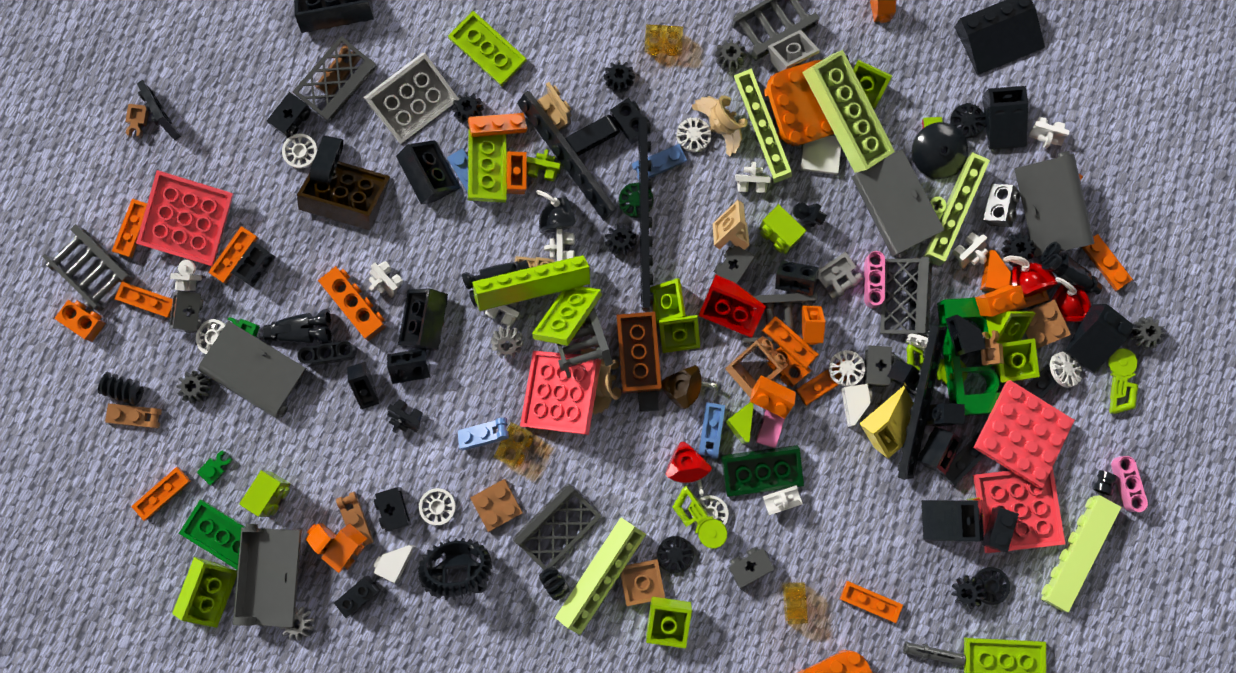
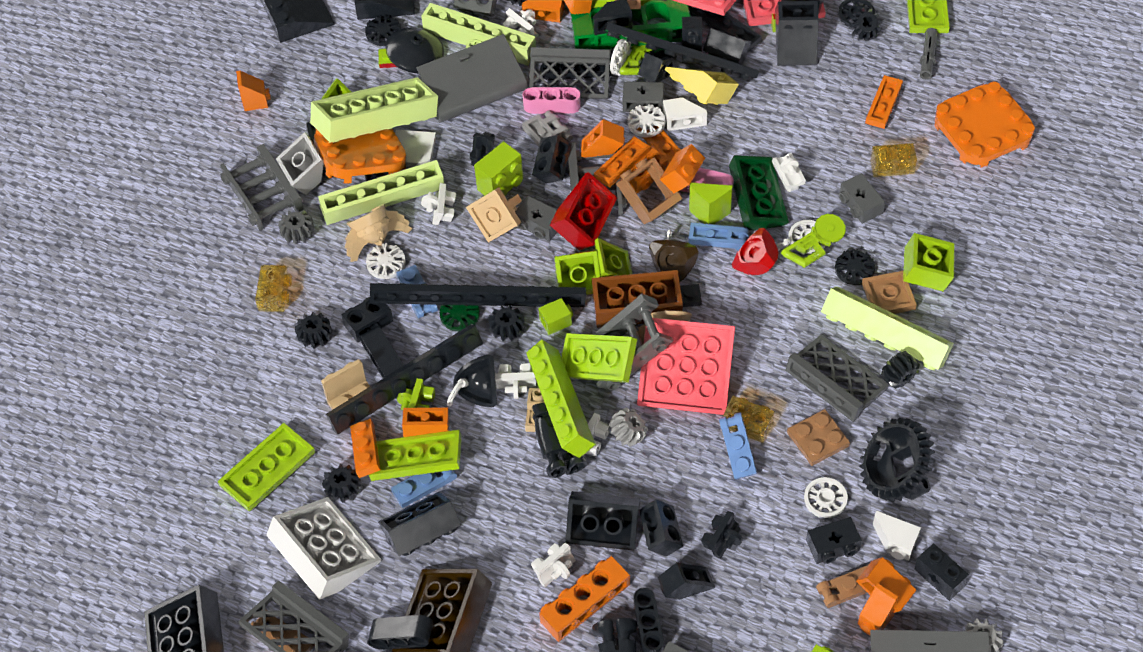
camera: 90 degrees left, 25 degrees down
none -> lime brick [538,298,573,335]

